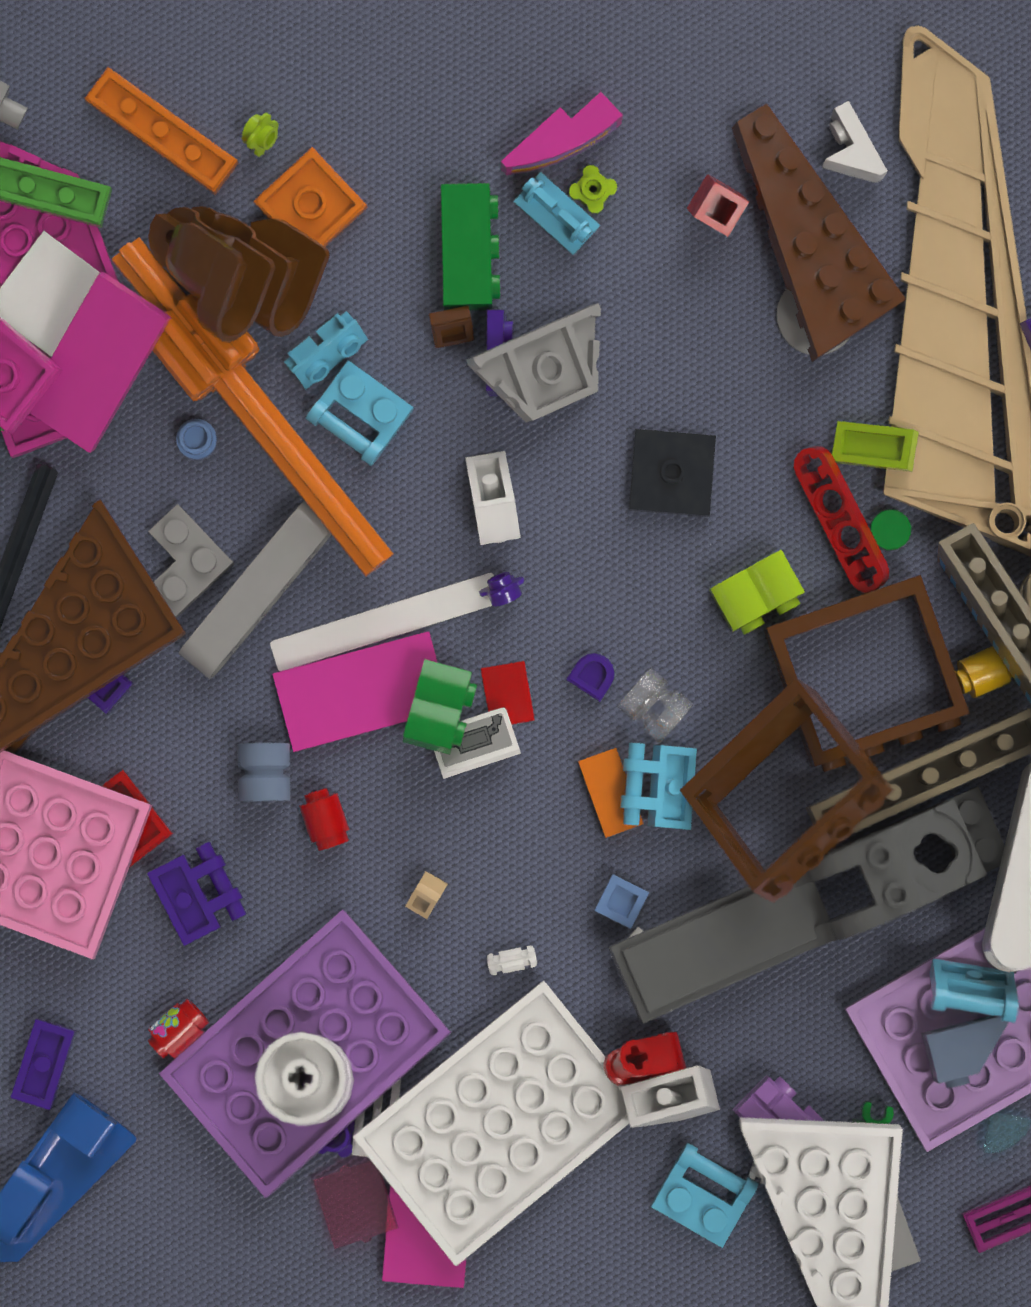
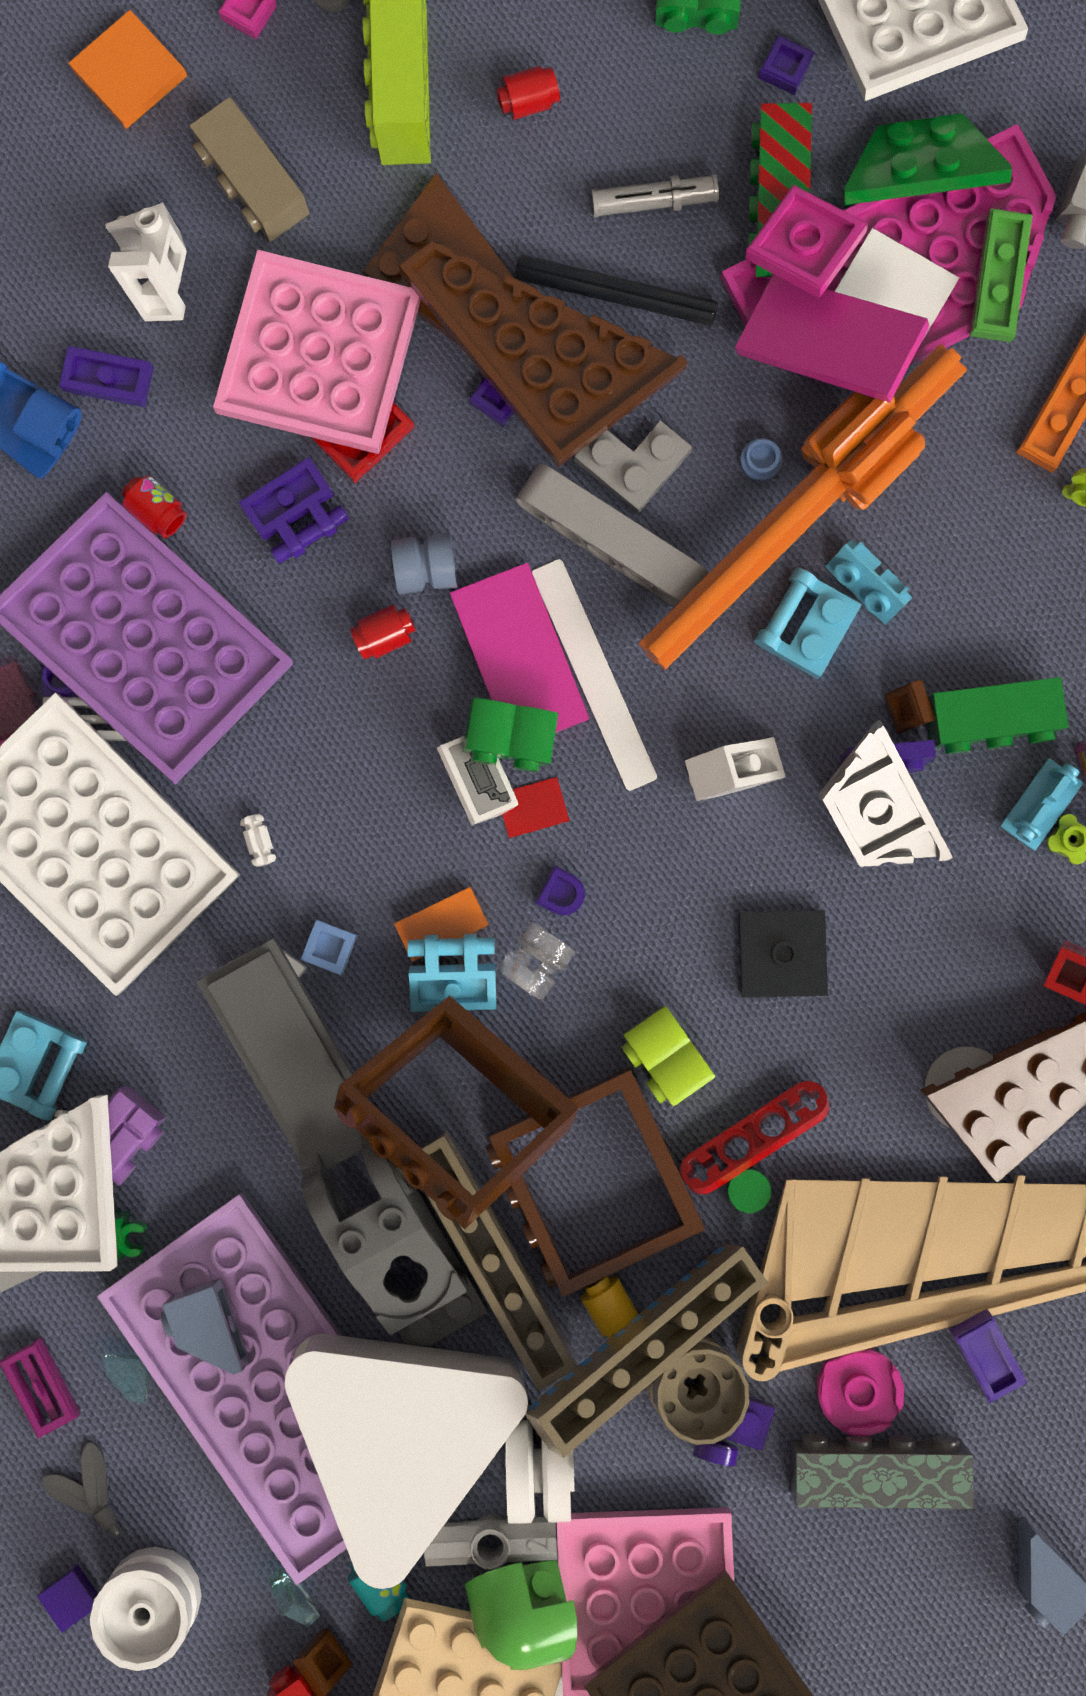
camera: 90 degrees right, 0 degrees up
reddish brown piece [148,206,330,342] -> none
orange tile [253,147,368,247] -> none
white wheel [255,1032,354,1126] -> none
tan piece [405,871,448,919] -> none
dark purple plate [479,572,525,607] -> none
red piece [604,1032,687,1086] -> none
white slope [621,1066,720,1128] -> none
lime tile [832,421,919,472] -> none
medium azure plate [930,959,1019,1023] -> none

